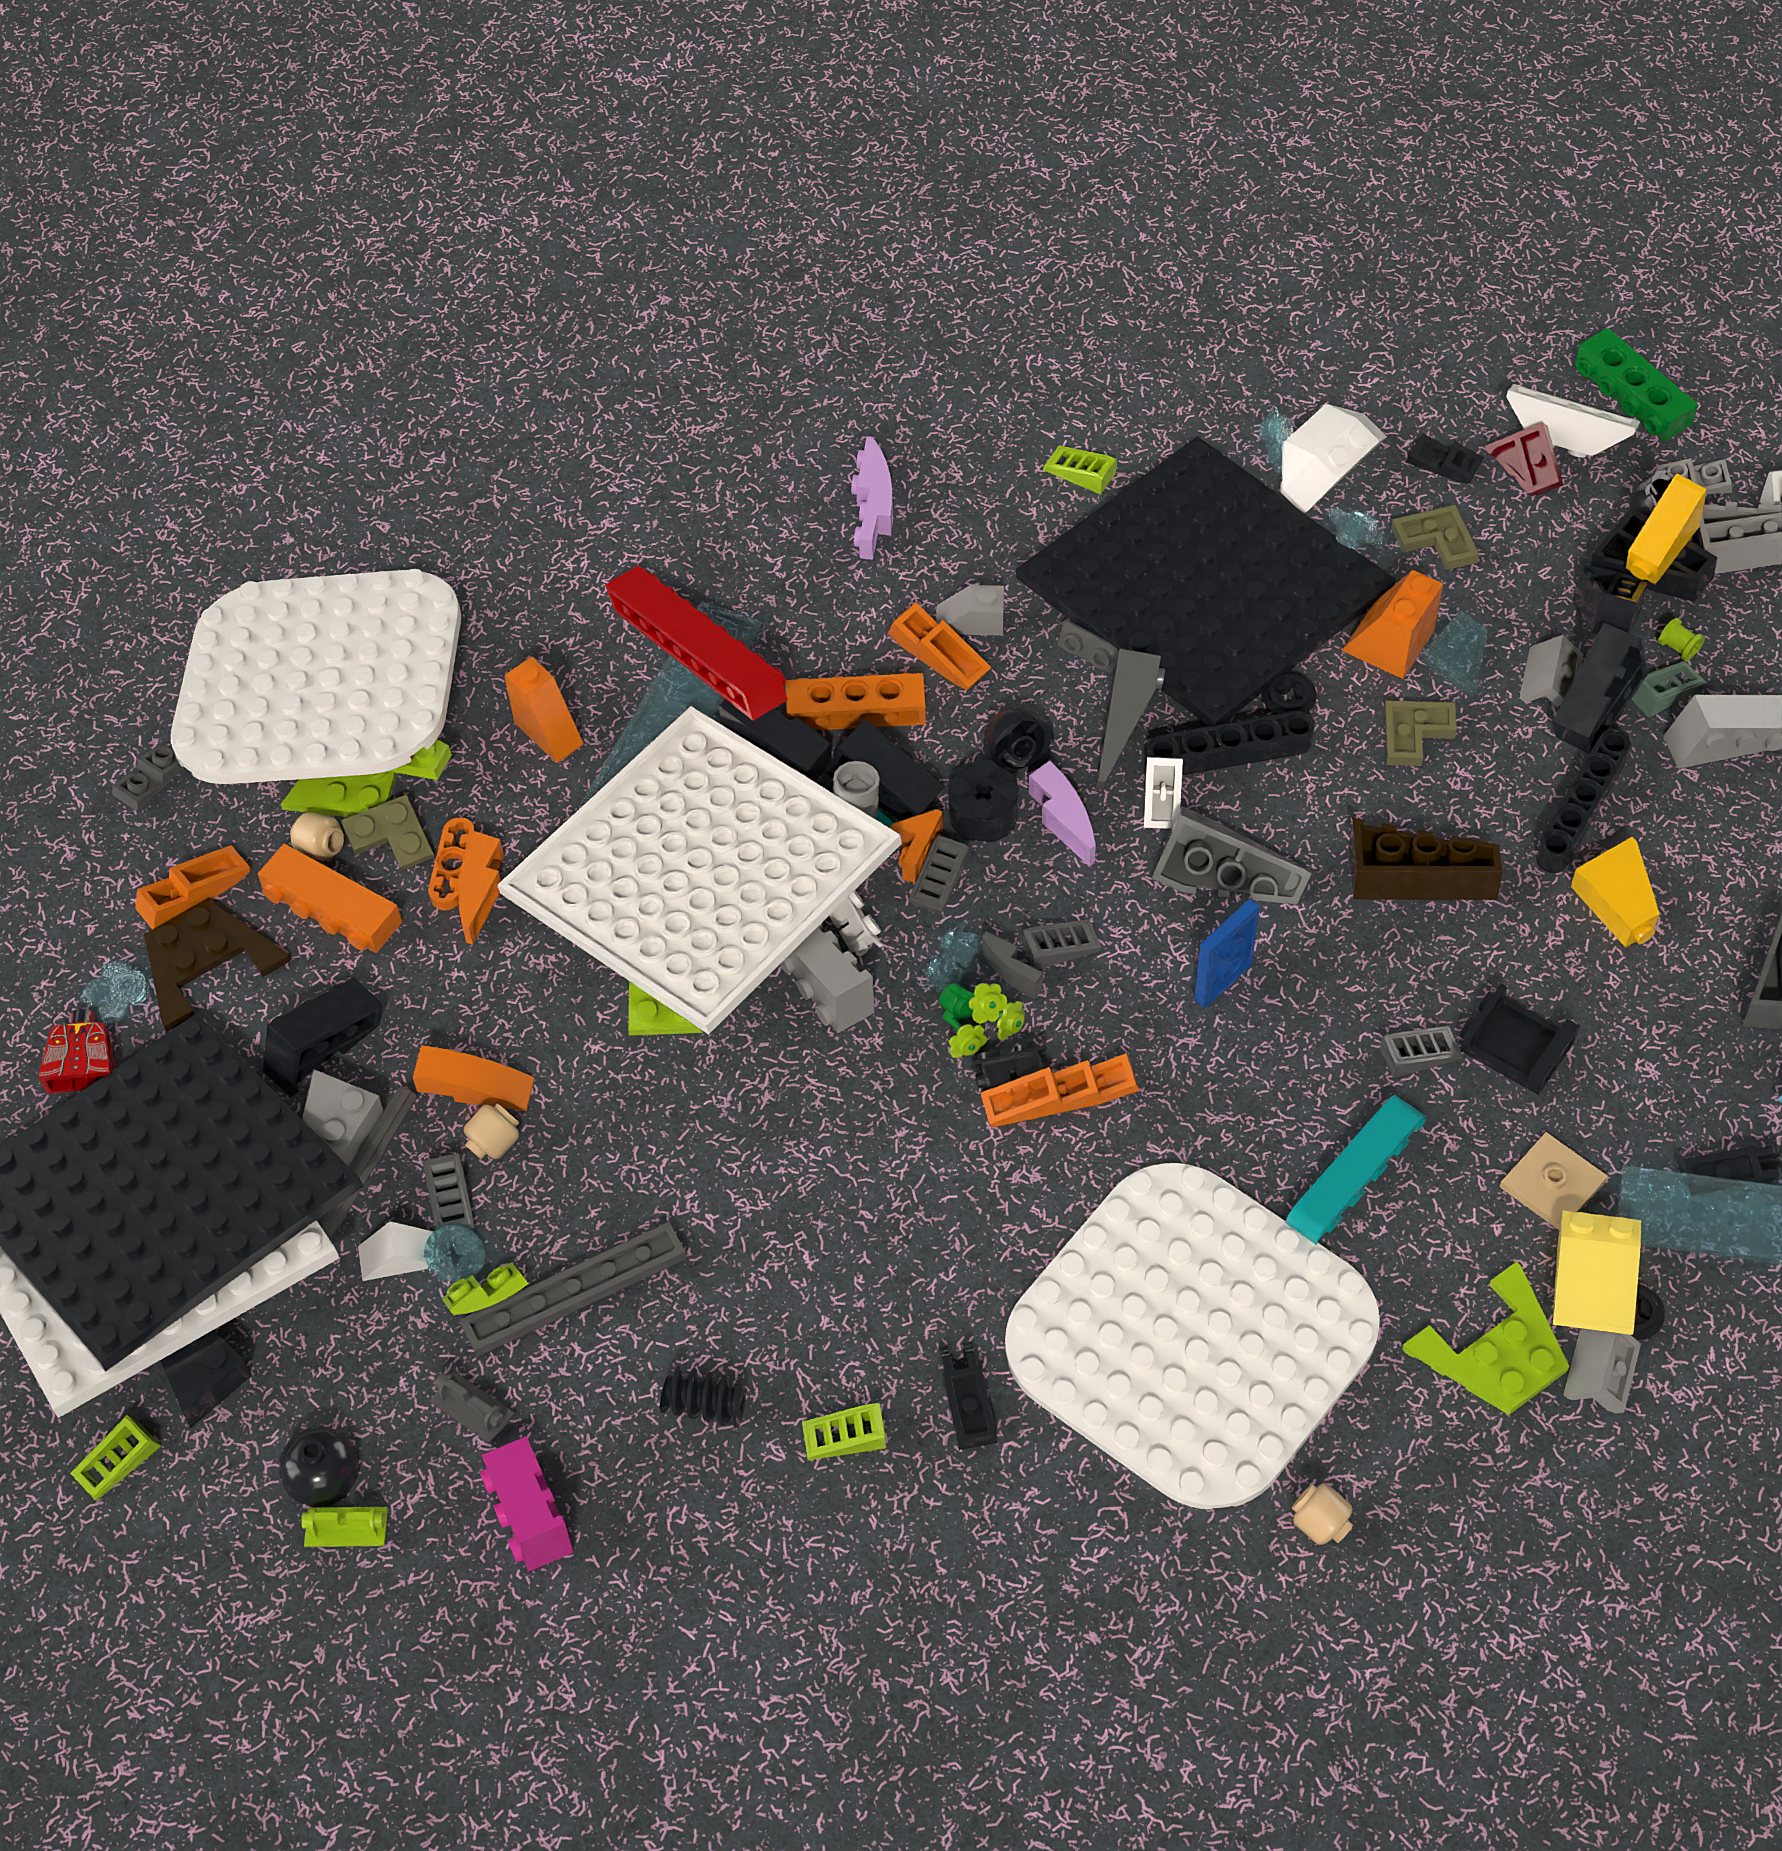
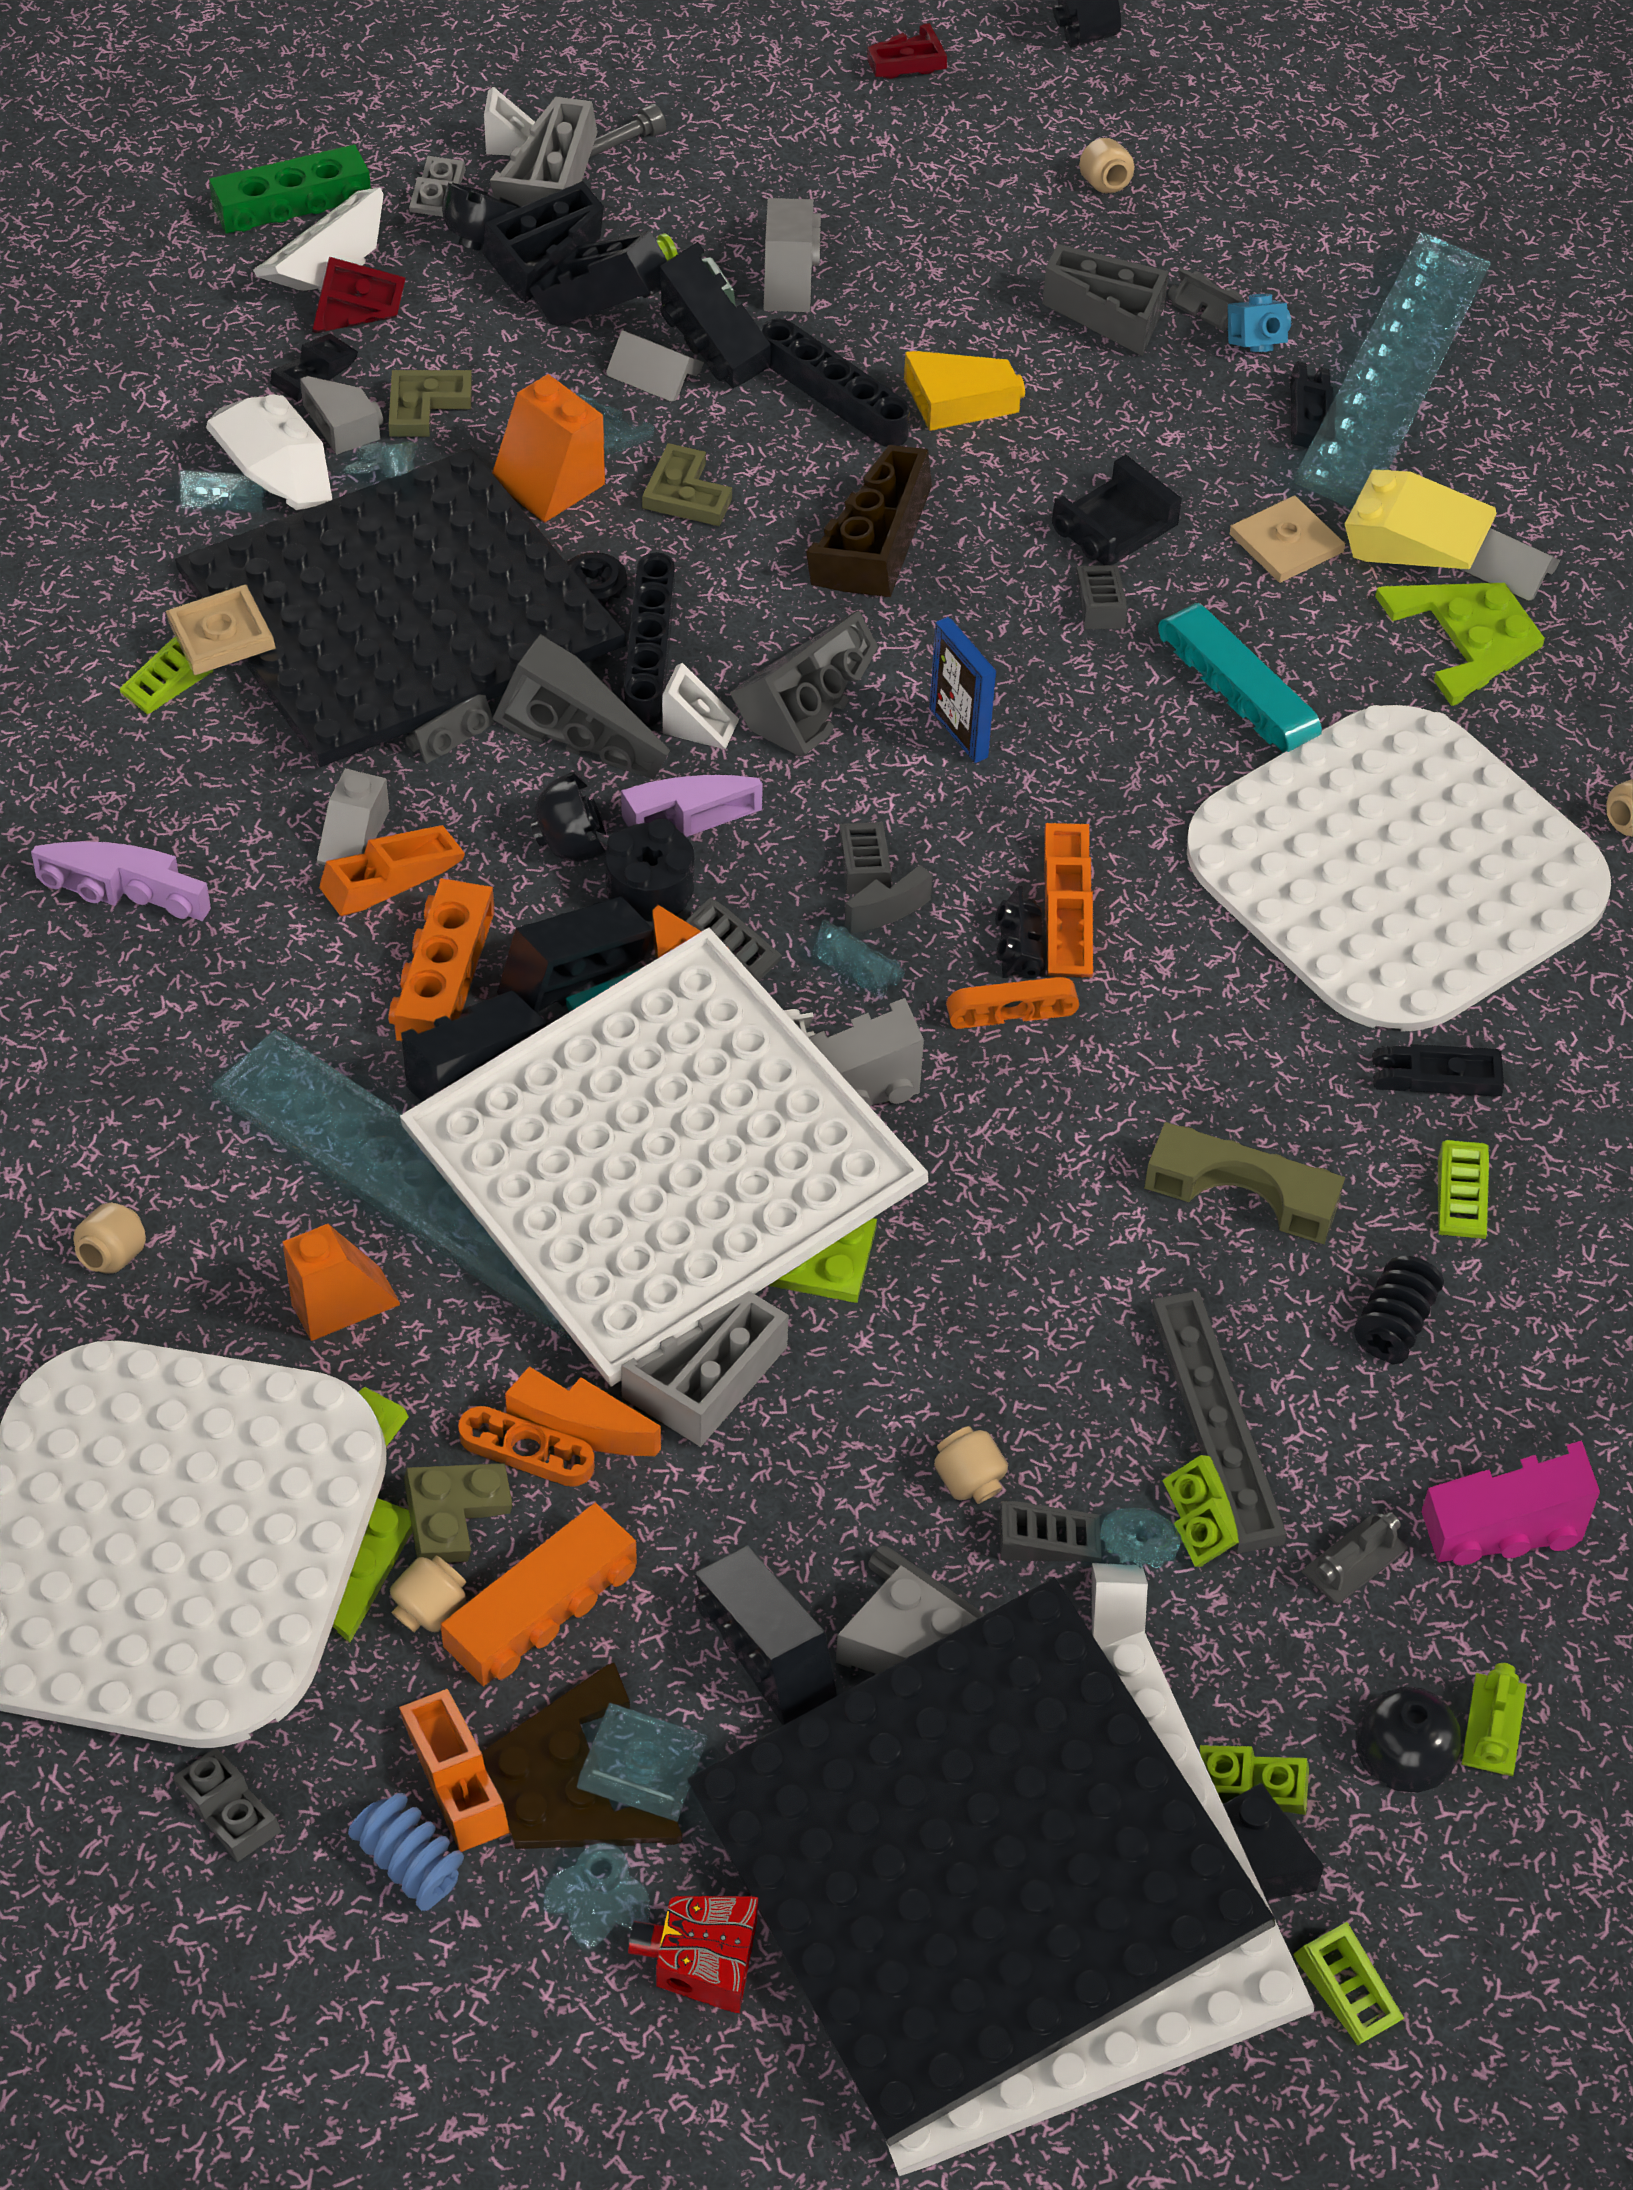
camera: 80 degrees left, 5 degrees down
orange slope [413,1045,535,1111] -> none
red brick [605,565,788,721] -> none
light grey wheel [833,761,880,819] -> none
lime plant [939,983,1025,1058] -> none
yellow slope [1626,473,1707,584] -> none
none -> tan head [73,1202,146,1274]
none -> tan plate [166,584,275,675]
none -> light grey slope [300,376,383,455]
none -> medium blue piece [348,1793,464,1911]
none -> clear light blue plate [577,1703,708,1822]
none -> light grey wedge [621,1291,789,1447]
none -> orange beam [946,977,1079,1029]
none -> olive arch [1144,1122,1345,1245]
none -> lime slope [1199,1745,1309,1815]

